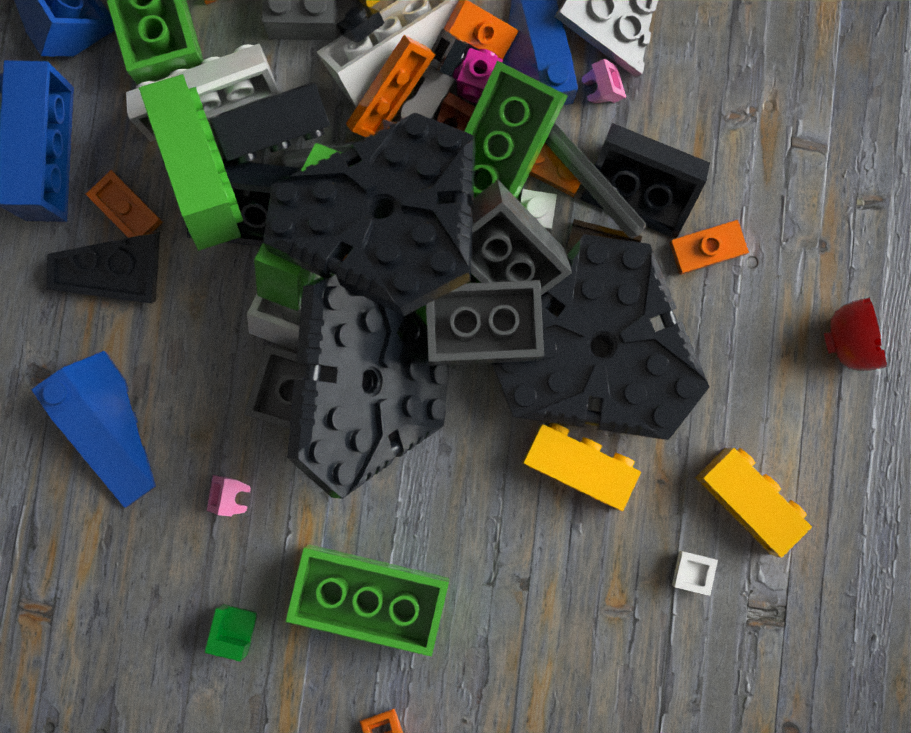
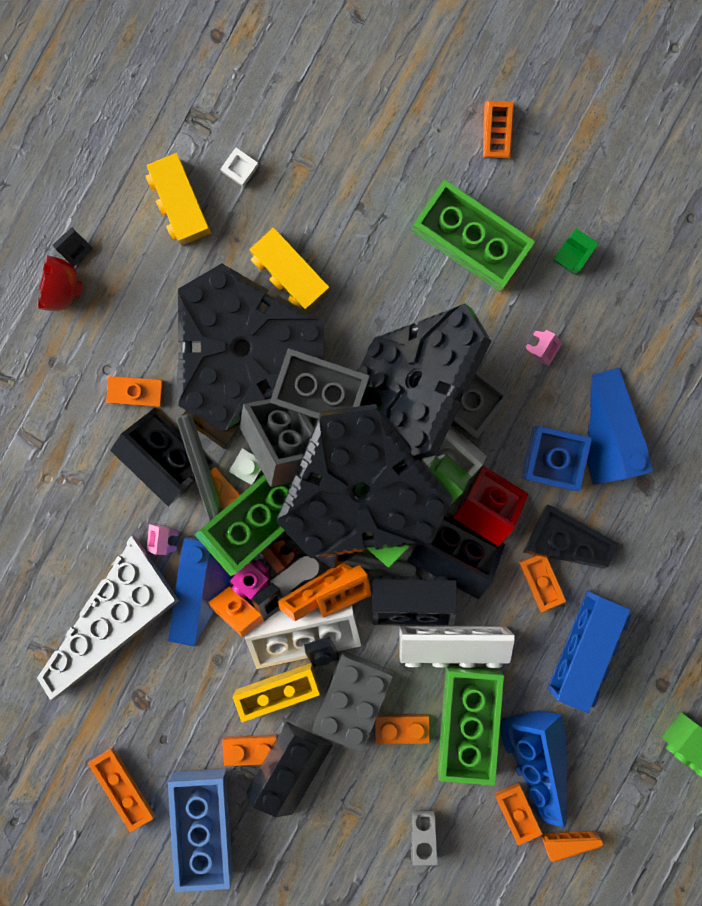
camera: 155 degrees left, 5 degrees up
bright green brick [138,74,243,251] -> none
none -> black plate [52,227,93,267]
none -> orange slope [315,565,372,618]
none -> red slope [453,466,528,546]
none -> blue brick [521,426,592,492]

